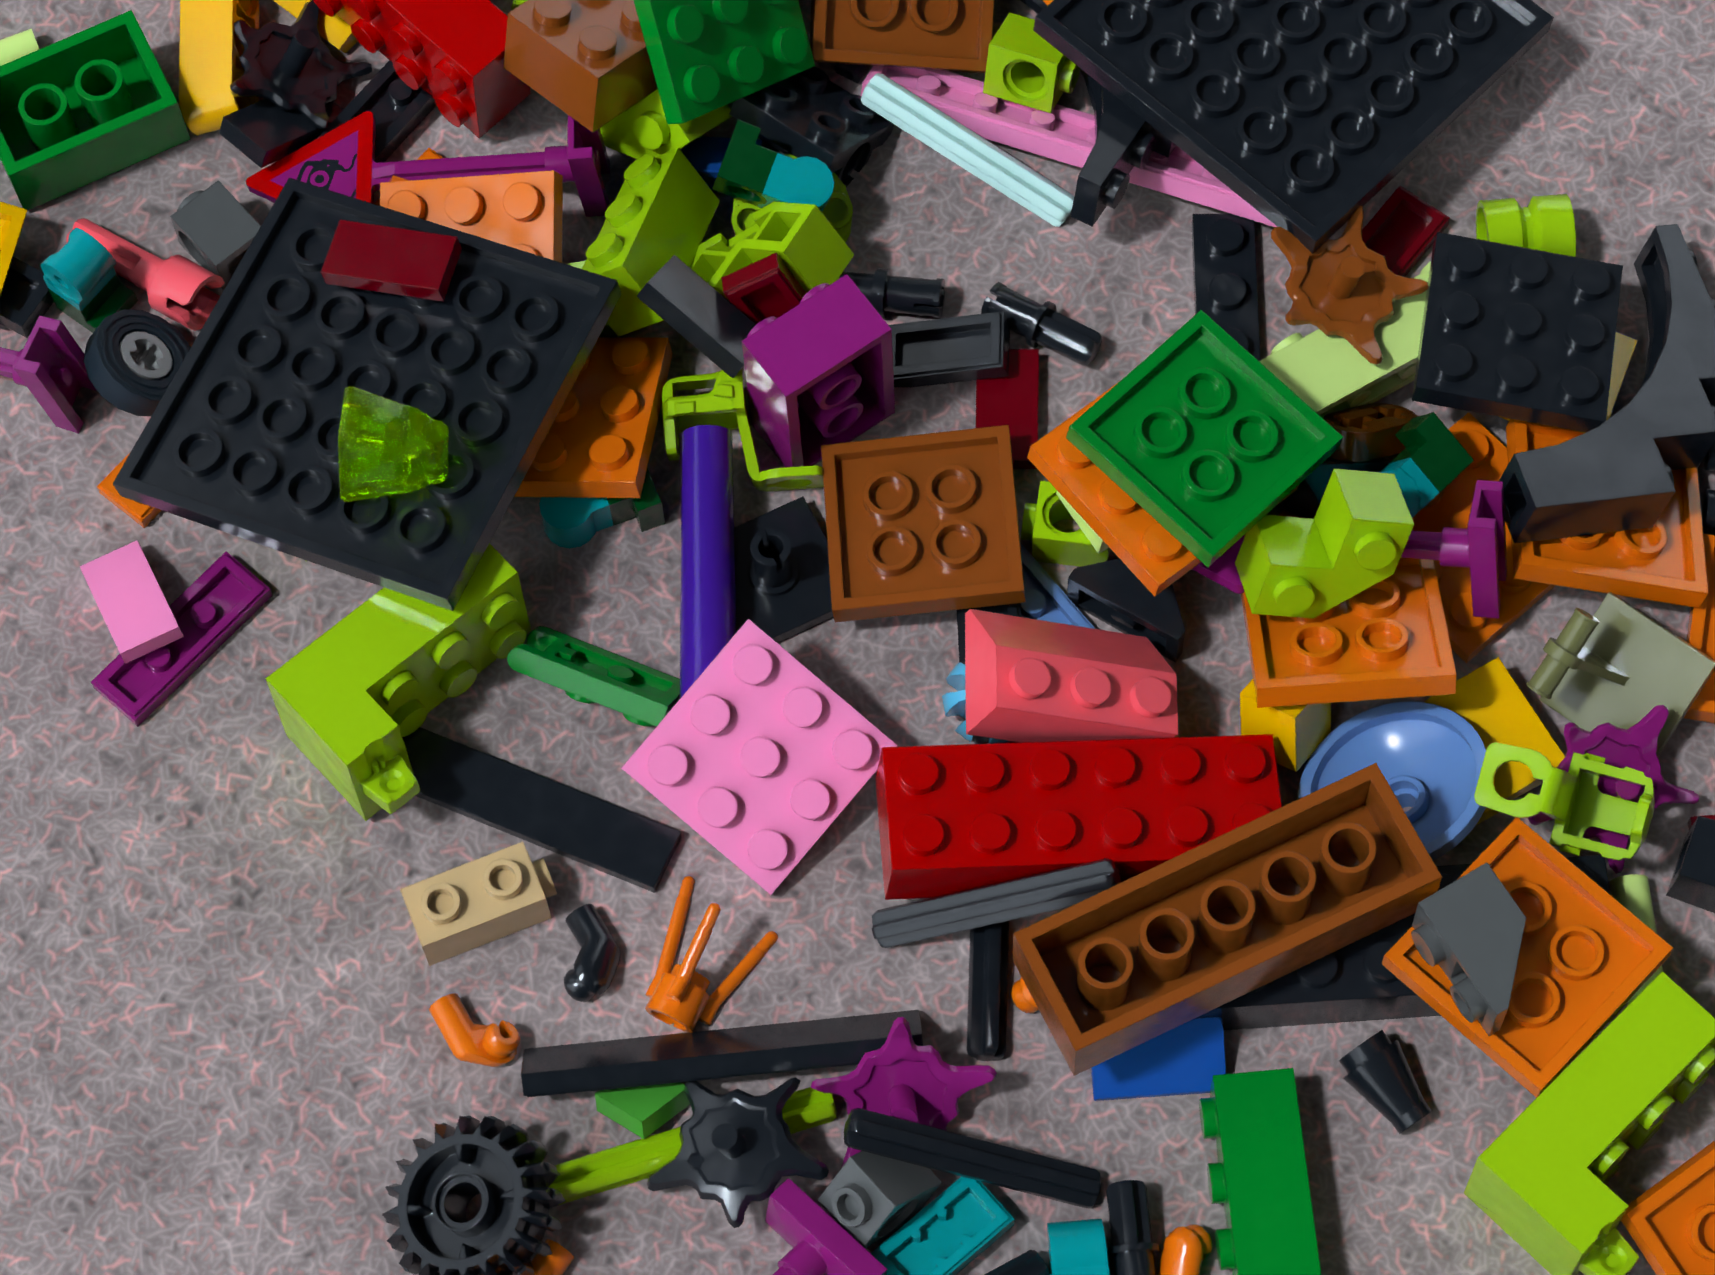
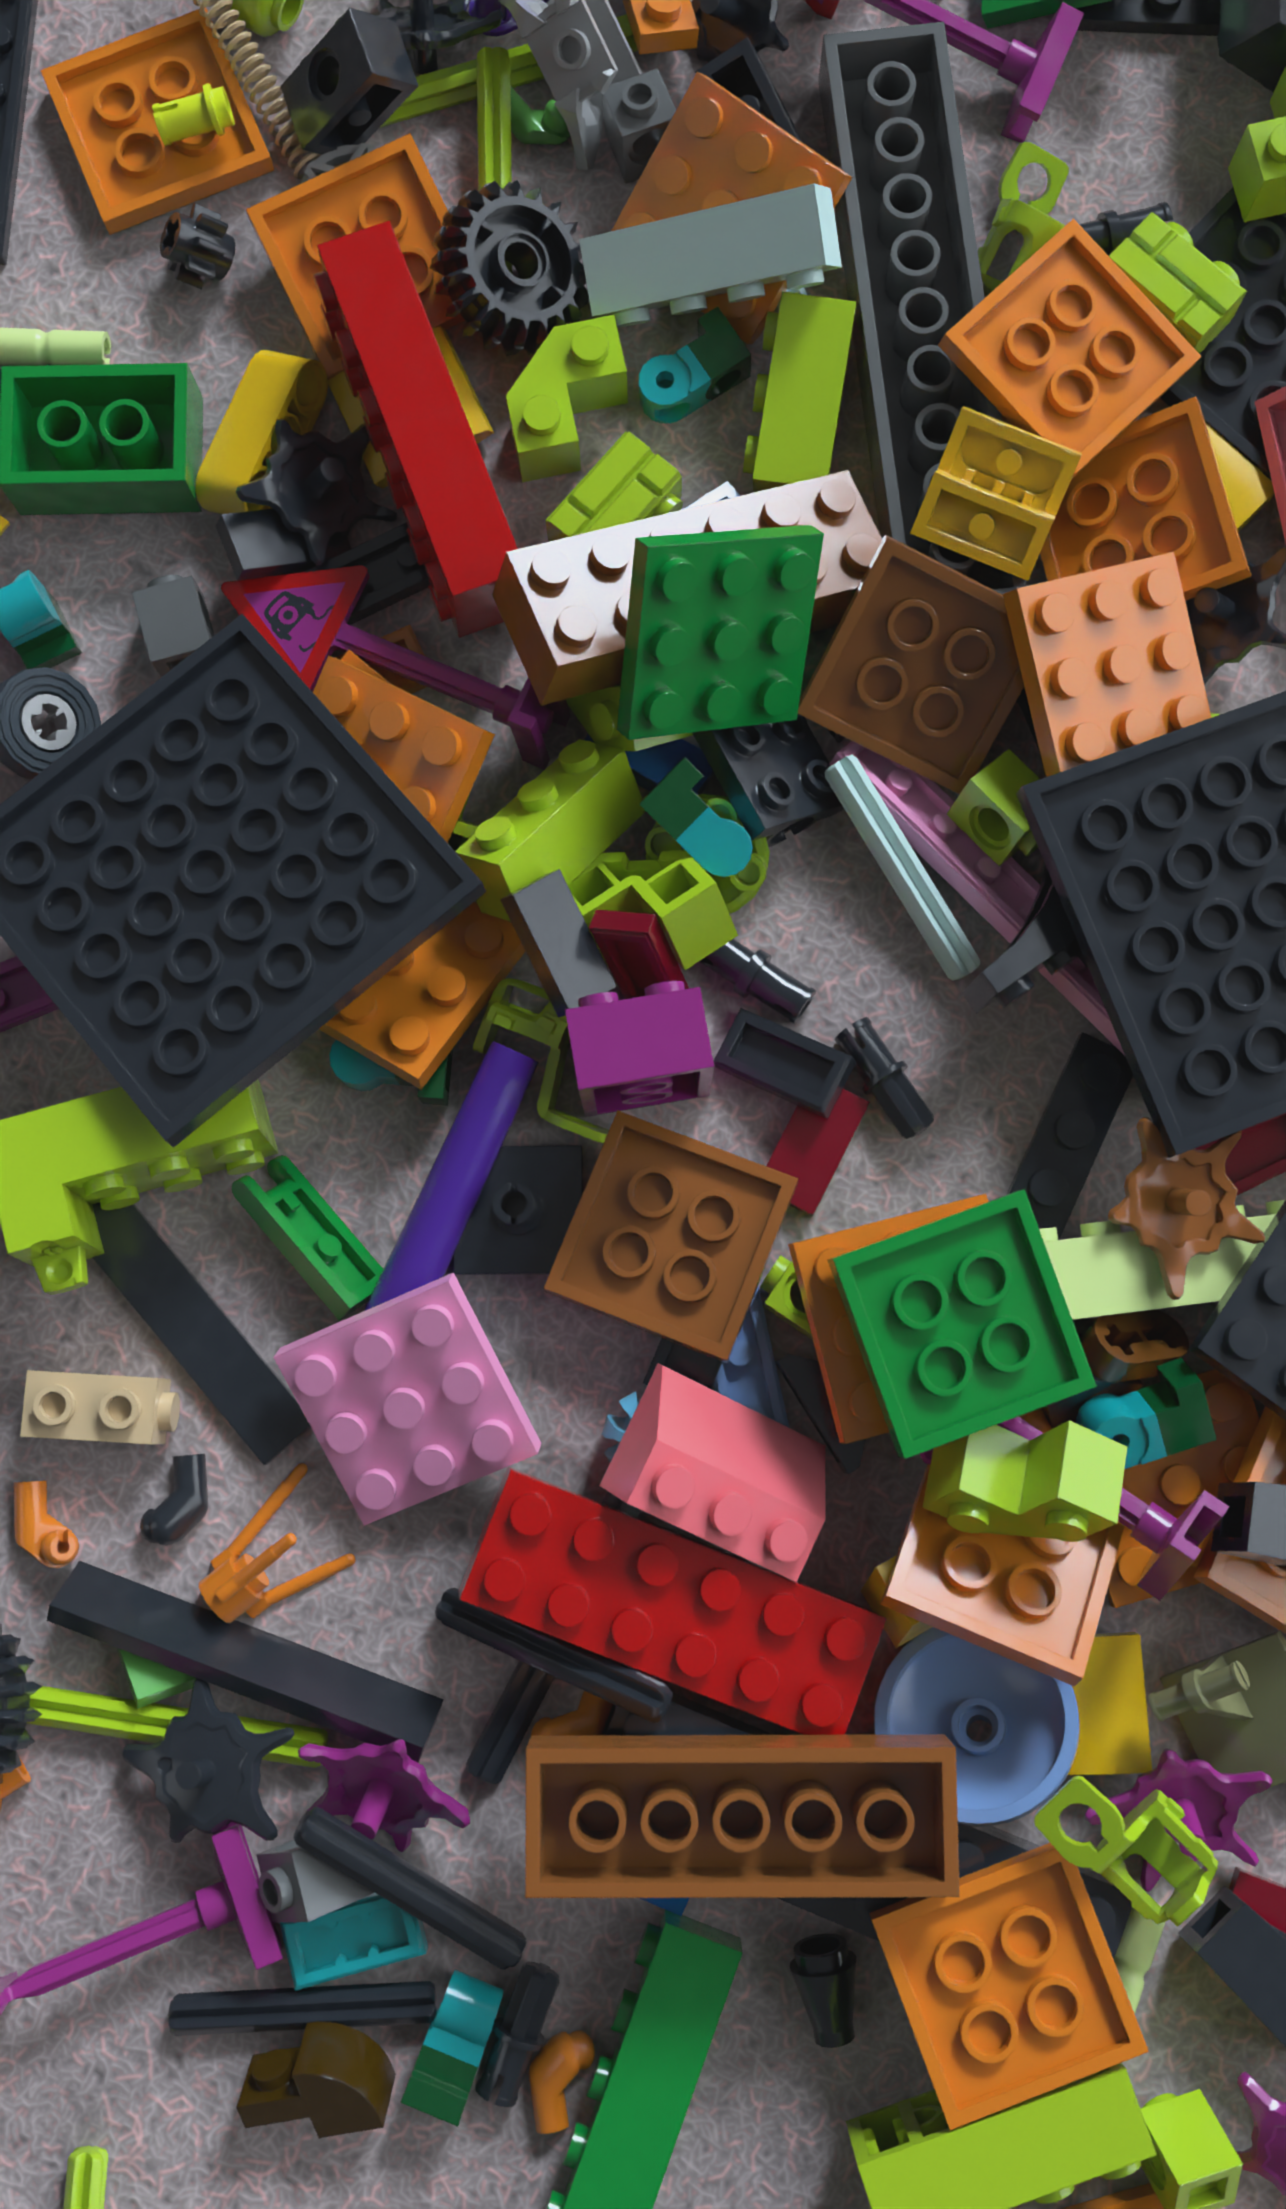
camera: 25 degrees right, 15 degrees up
coral piece [66,218,225,331] -> none
dark red tile [321,220,462,302] -> none
clear neon green piece [338,386,449,502] -> none
dark grey slope [1411,862,1526,1036] -> none

